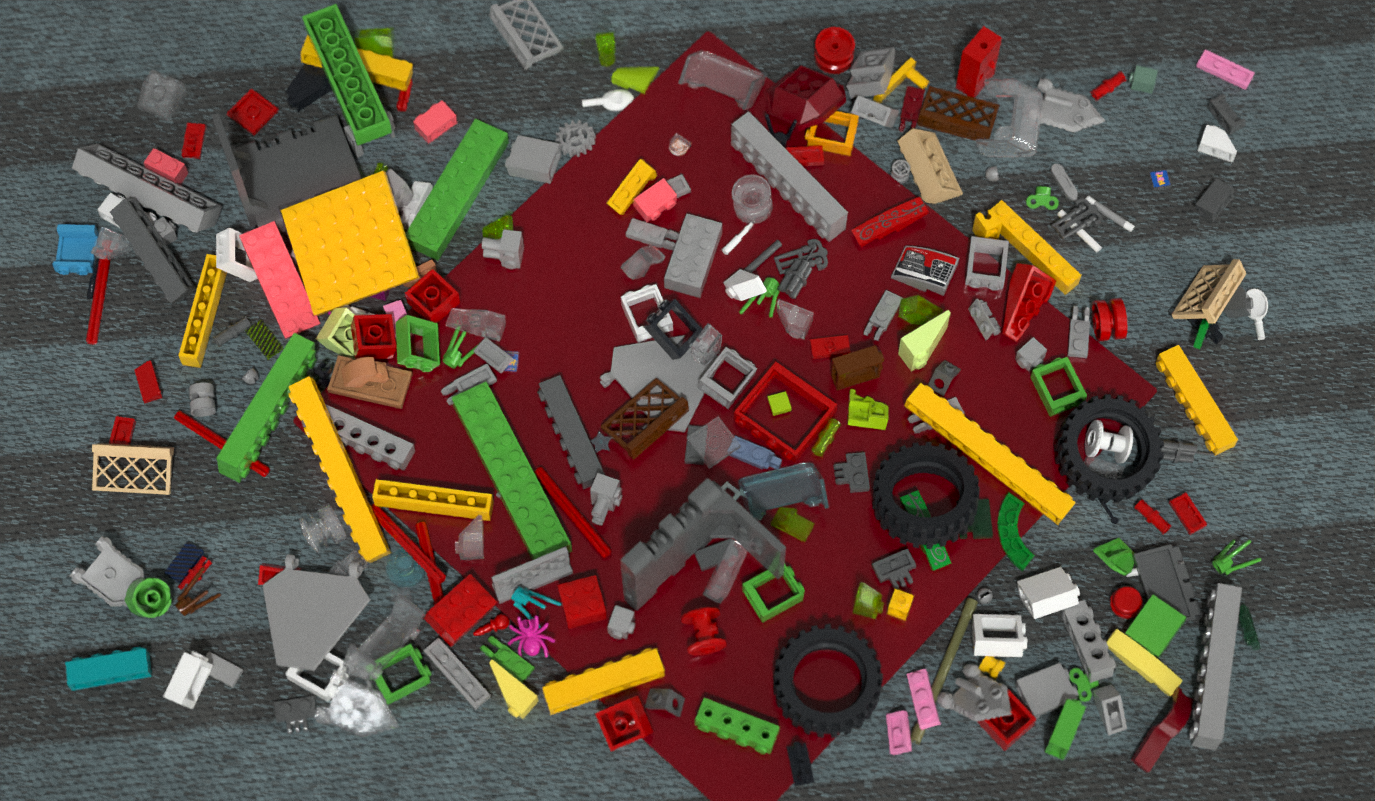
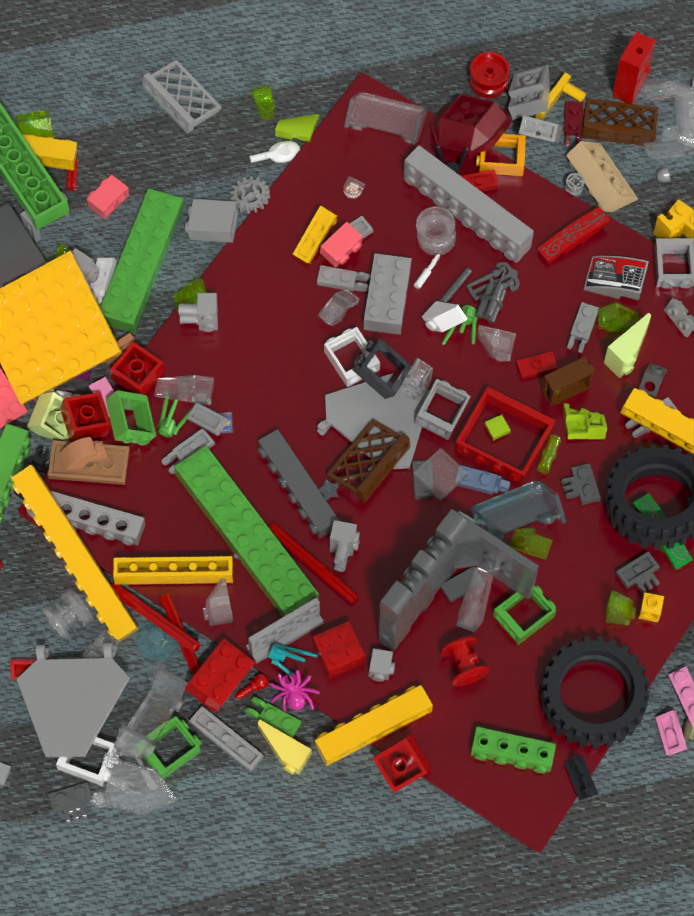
camera: 10 degrees left, 0 degrees up
dark grey bracket [645,689,685,717] -> none

